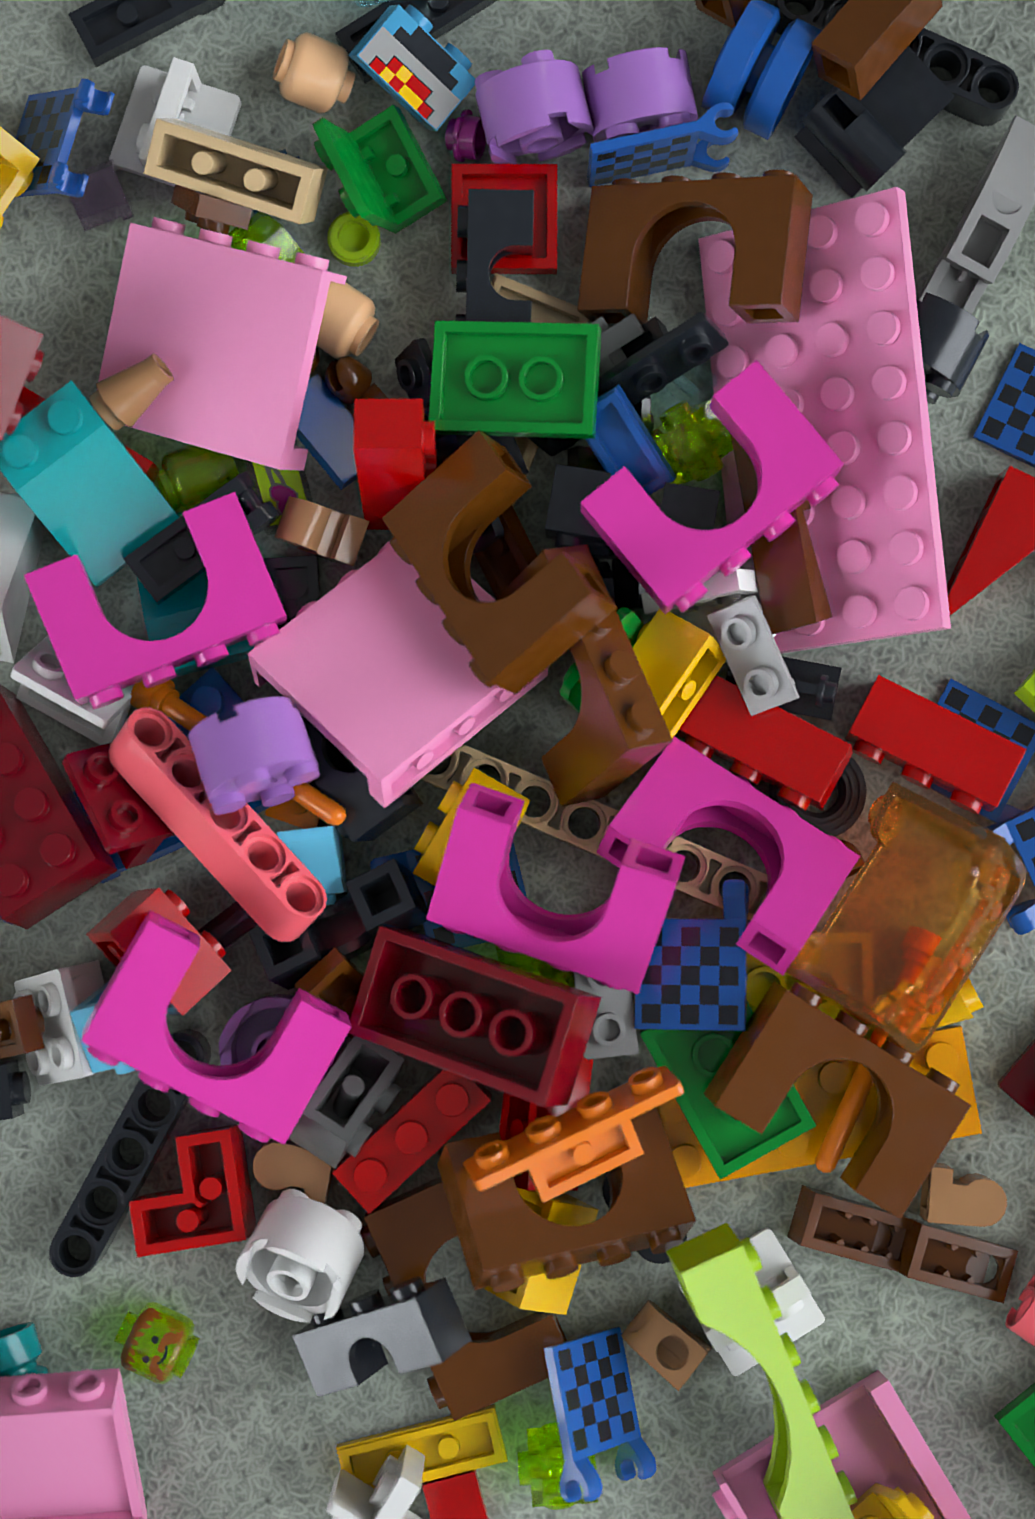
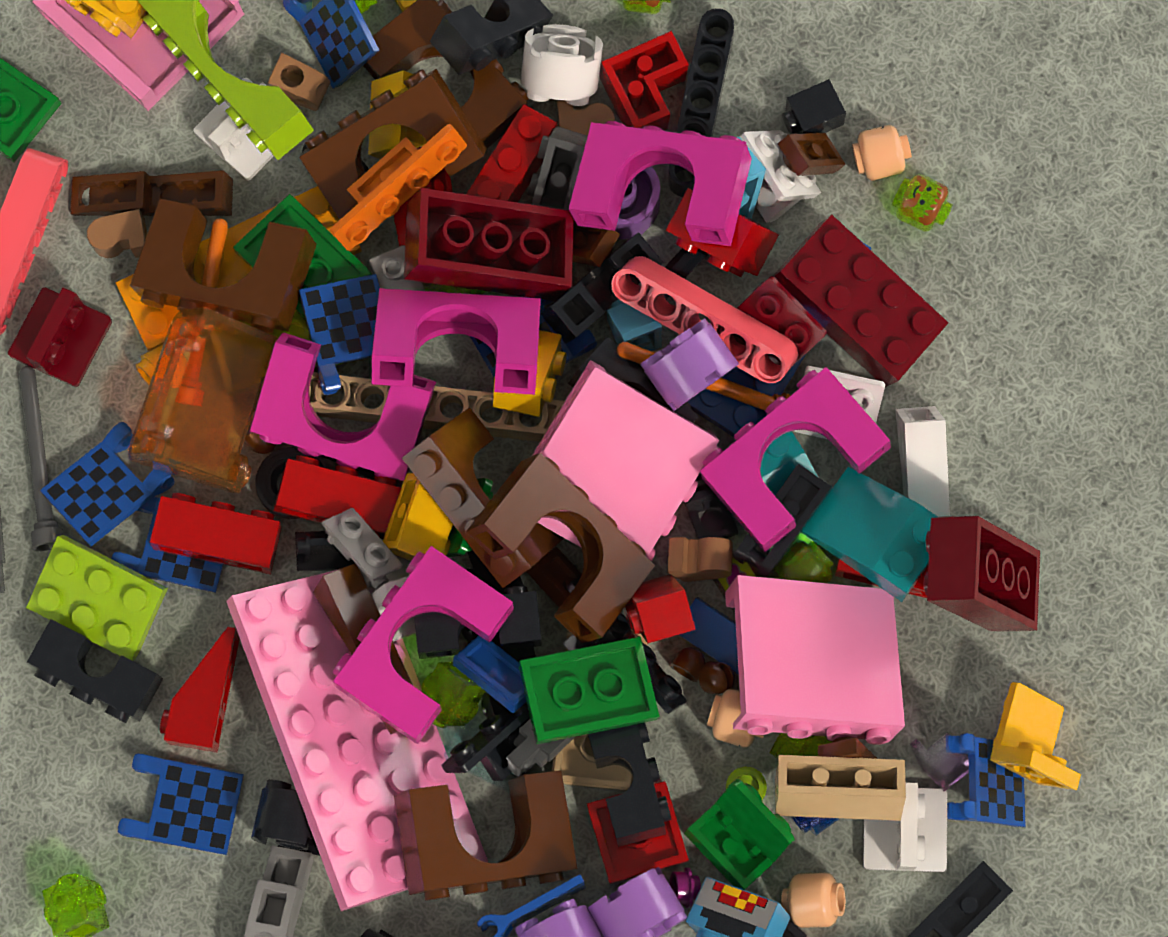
camera: 170 degrees right, 10 degrees down
medium nougat cone [89,353,174,431] -> none

